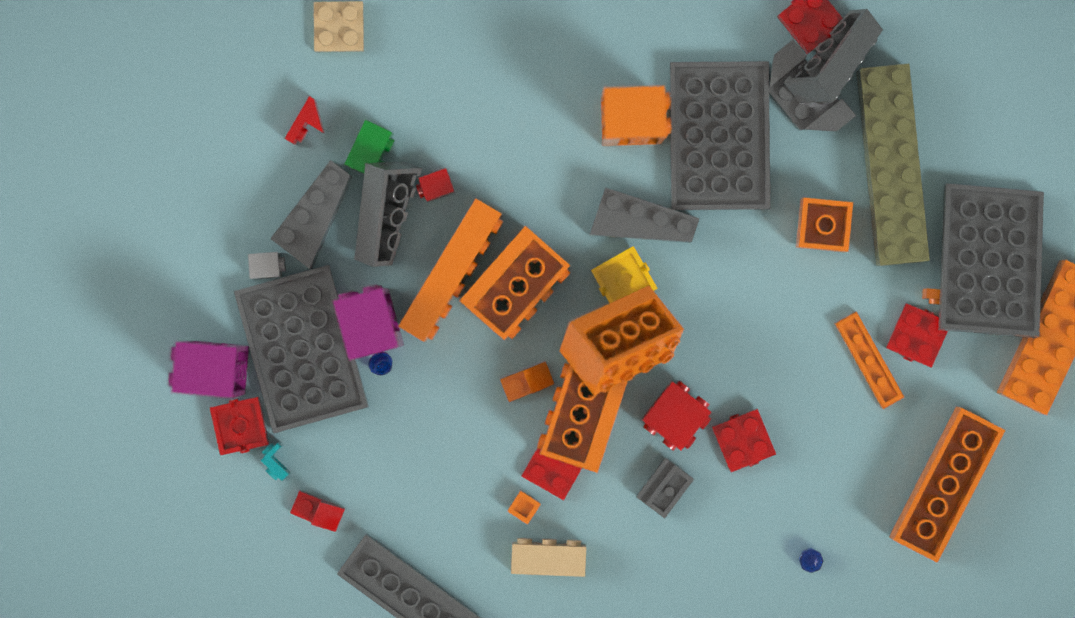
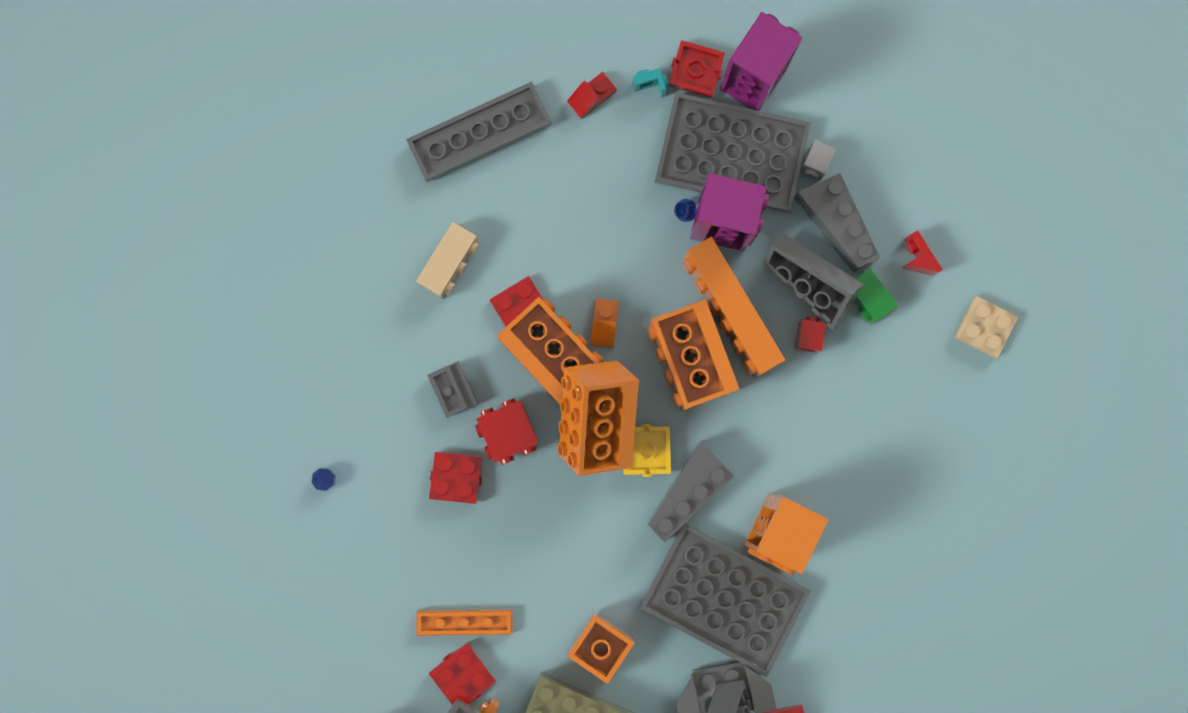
camera: 115 degrees right, 5 degrees down
orange plate [507,490,541,525] -> none
orange brick [889,406,1006,563] -> none

